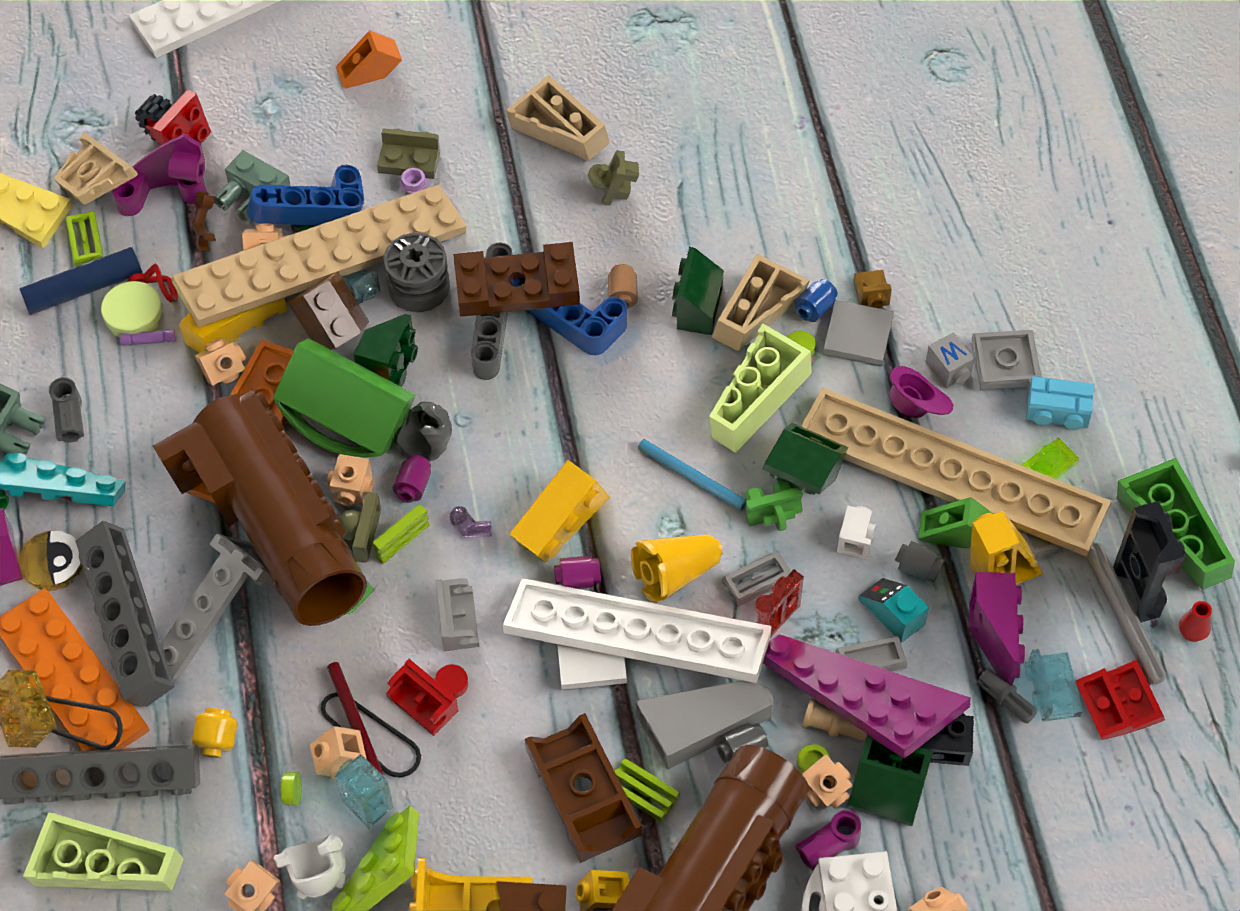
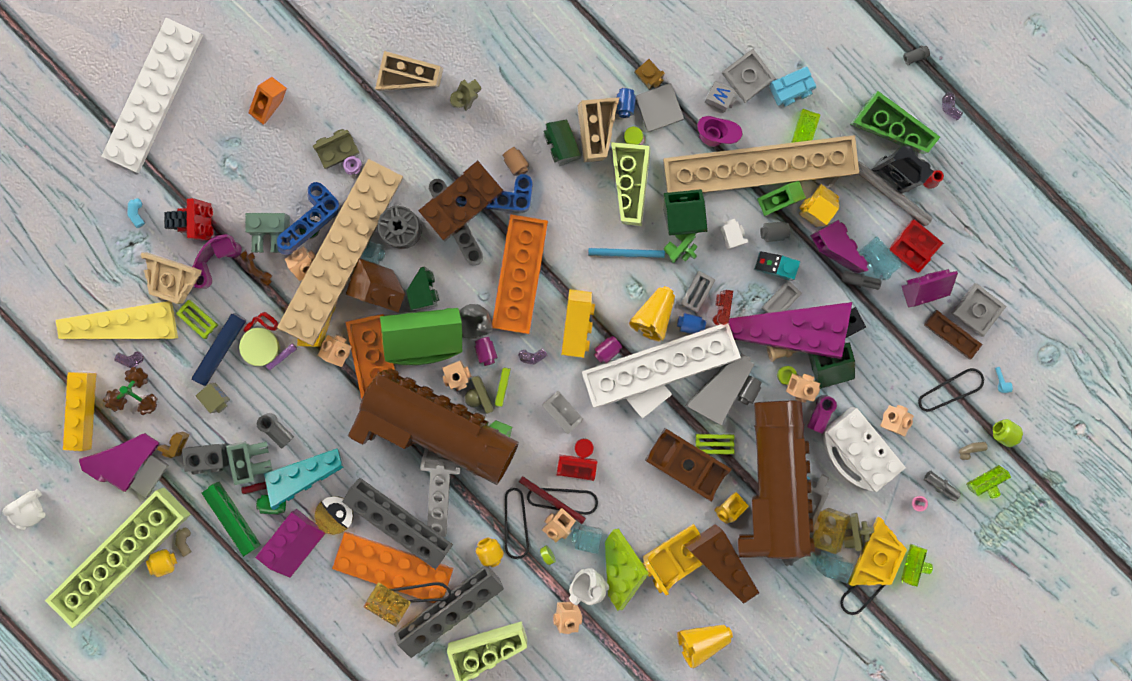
camera: 30 degrees left, 30 degrees up
none -> medium azure arm [127,198,145,228]
none -> olive brick [195,383,230,413]
none -> orange plate [492,214,548,334]
none -> black piece [505,488,529,559]
none -> blue brick [677,313,706,334]
none -> magenta slope [901,269,958,308]
none -> reddish brown tile [924,310,983,360]
none -> light grey plate [951,283,1007,337]

